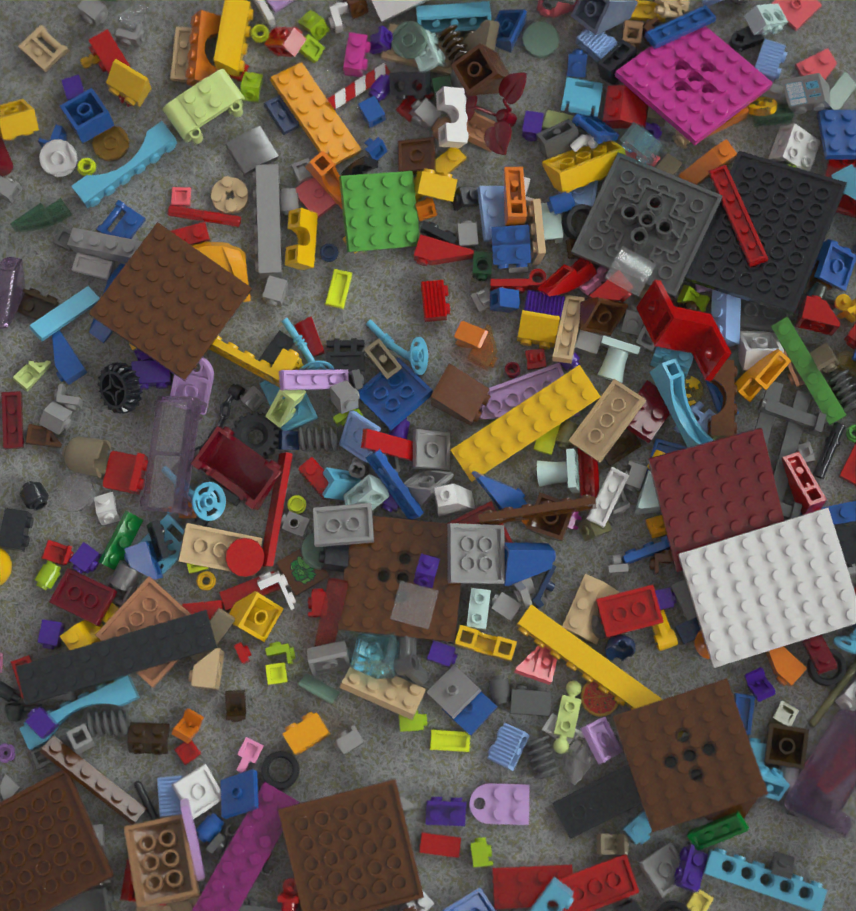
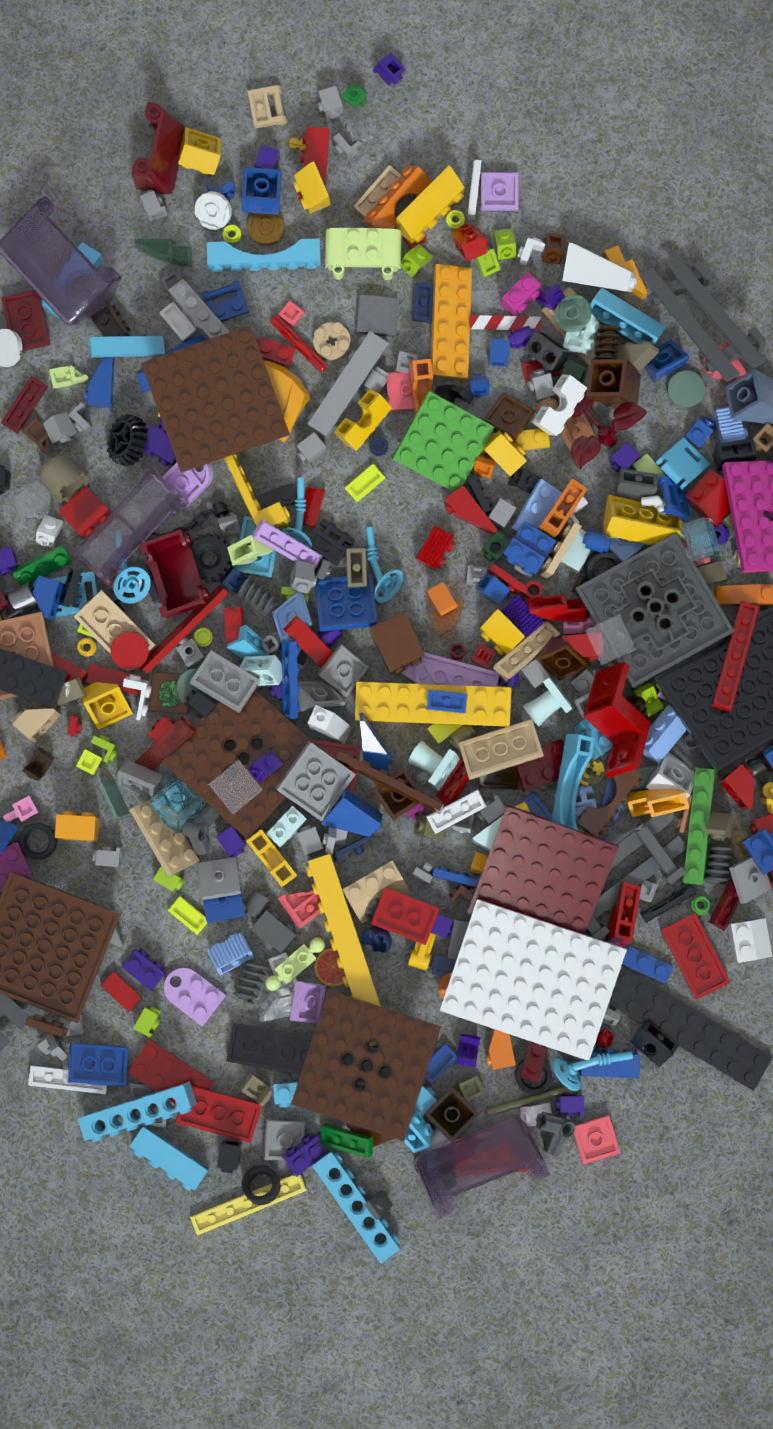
camera: 30 degrees right, 5 degrees up
none -> blue plate [427,690,468,713]

